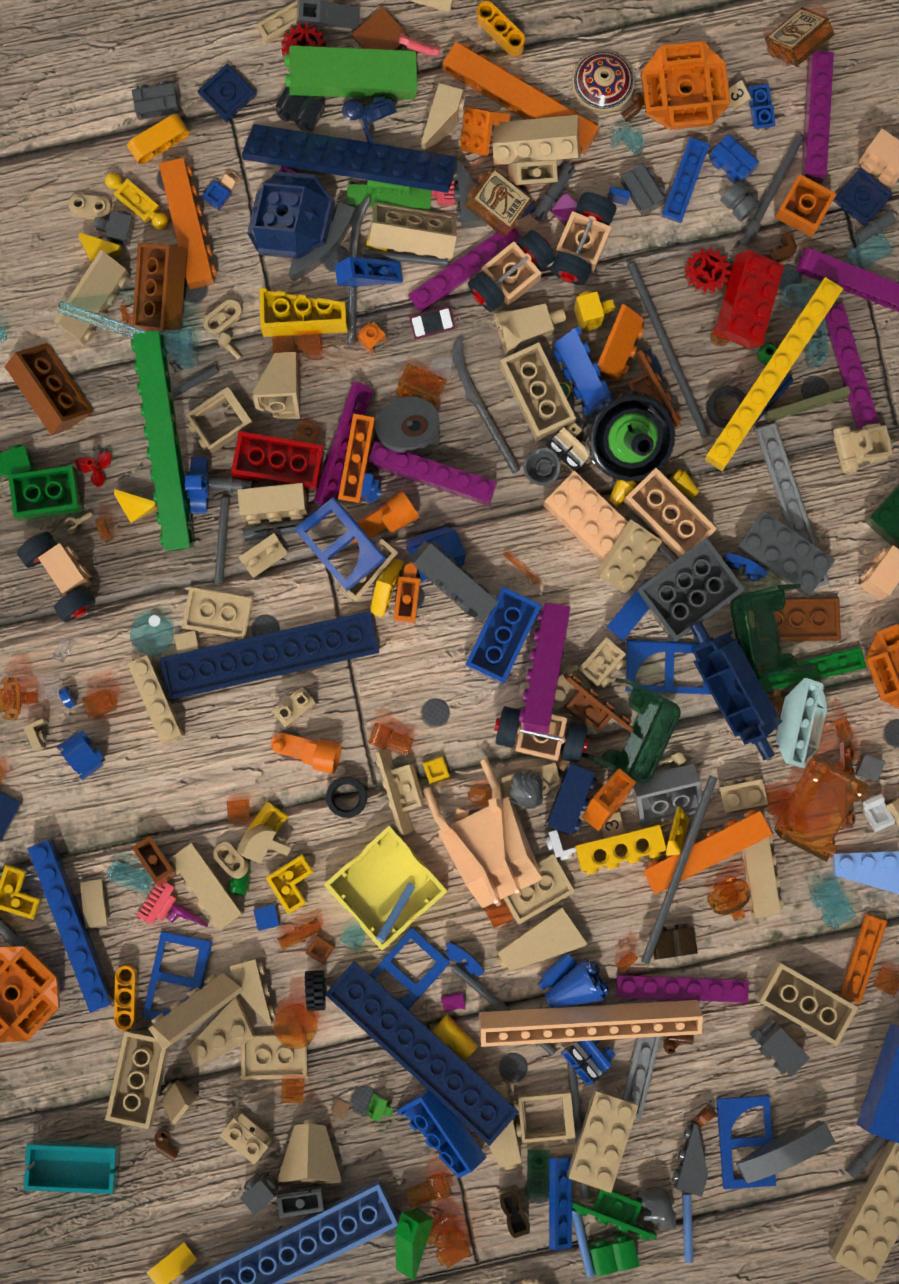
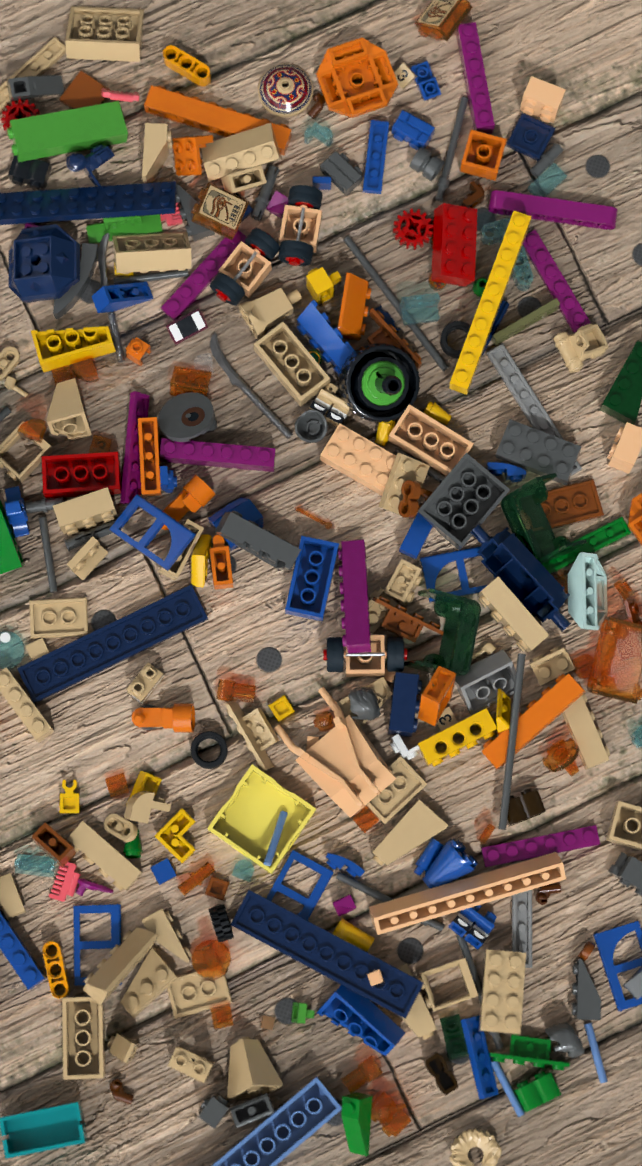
camera: 15 degrees left, 5 degrees down
none -> clear orange brick [17,419,48,443]
none -> yellow plate [59,780,80,814]
none -> light nougat piece [367,970,384,986]
none -> dark orange piece [398,480,433,518]
none -> clear light blue panel [399,293,440,325]
none -> tan brick [478,576,549,653]

